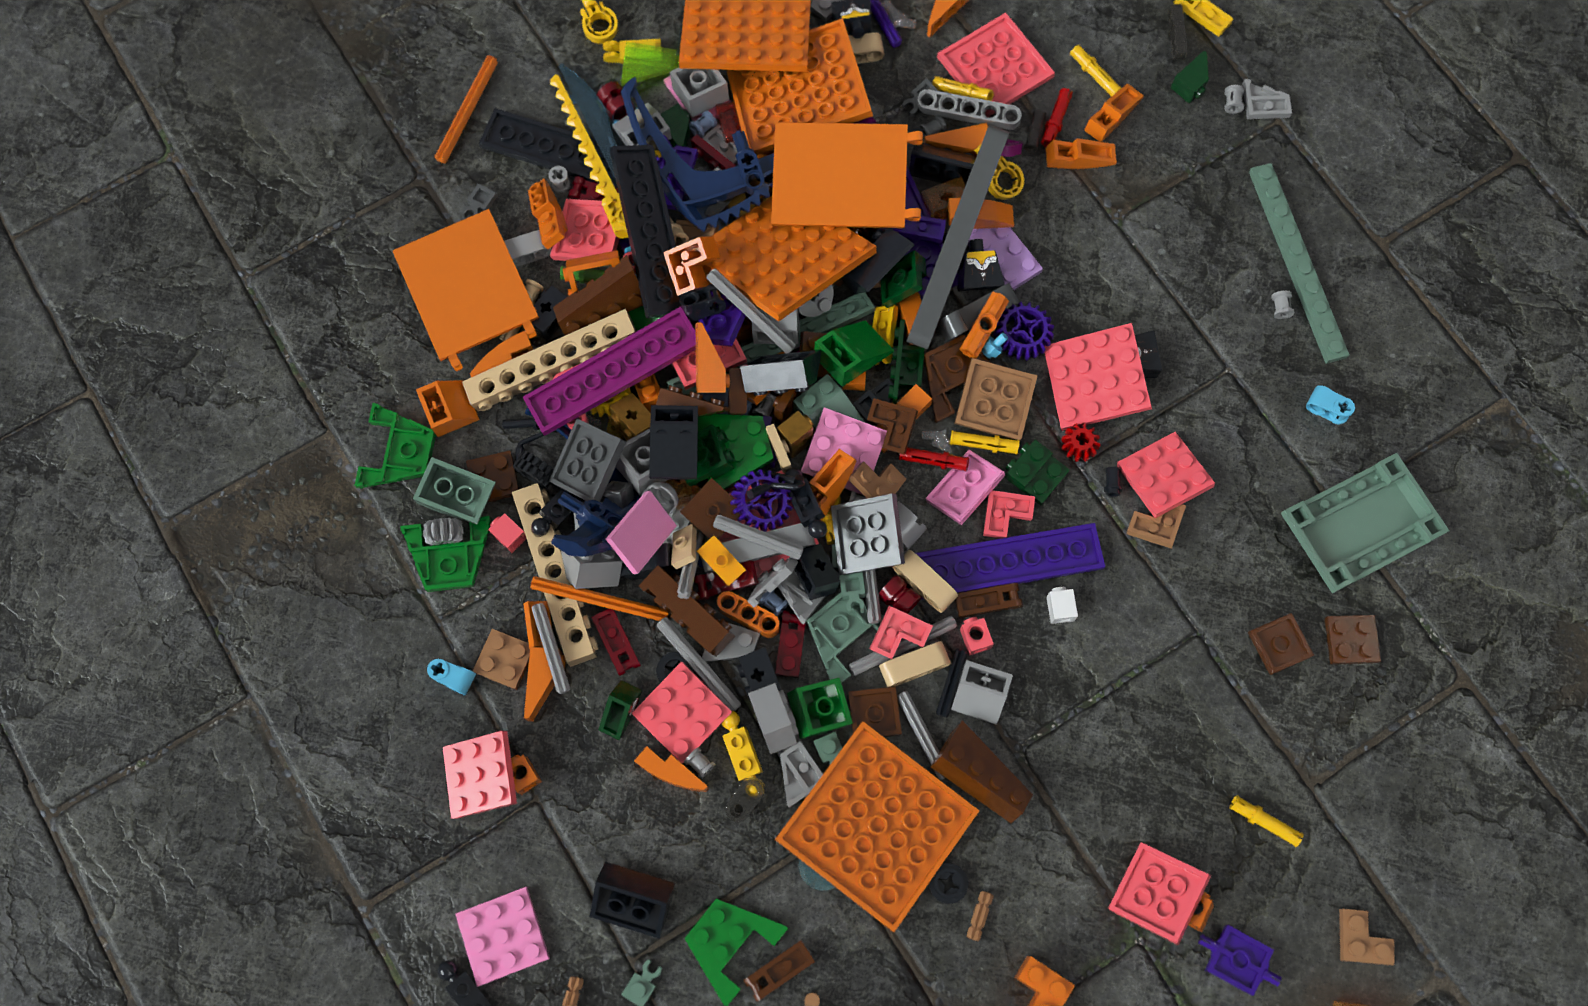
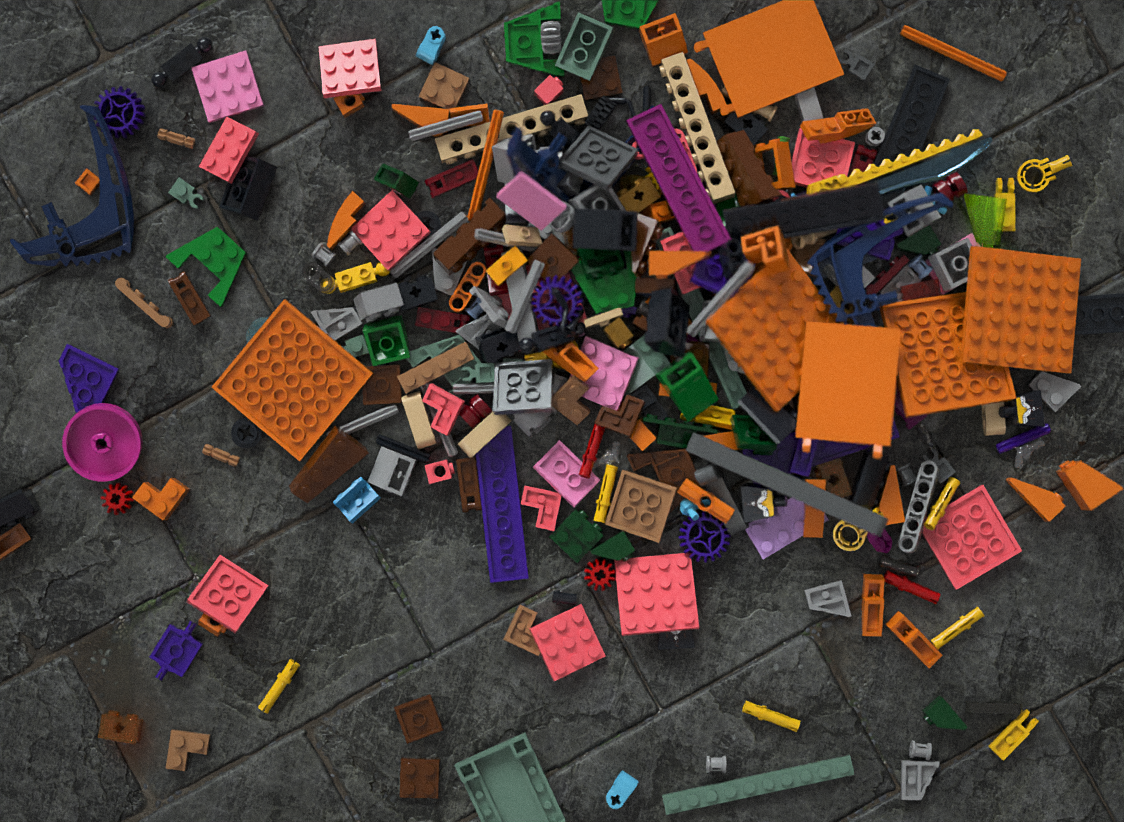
camera: 90 degrees right, 15 degrees up
white brick [1046,587,1078,624] -> none
none -> coral plate [199,117,259,184]
none -> light grey bush [311,243,337,267]
none -> dark azure bracket [333,477,381,524]
none -> medium nougat plate [397,342,474,394]
none -> dark green slope [590,530,635,561]
none -> yellow pin [742,700,800,732]
none -> light grey wing [804,580,851,617]

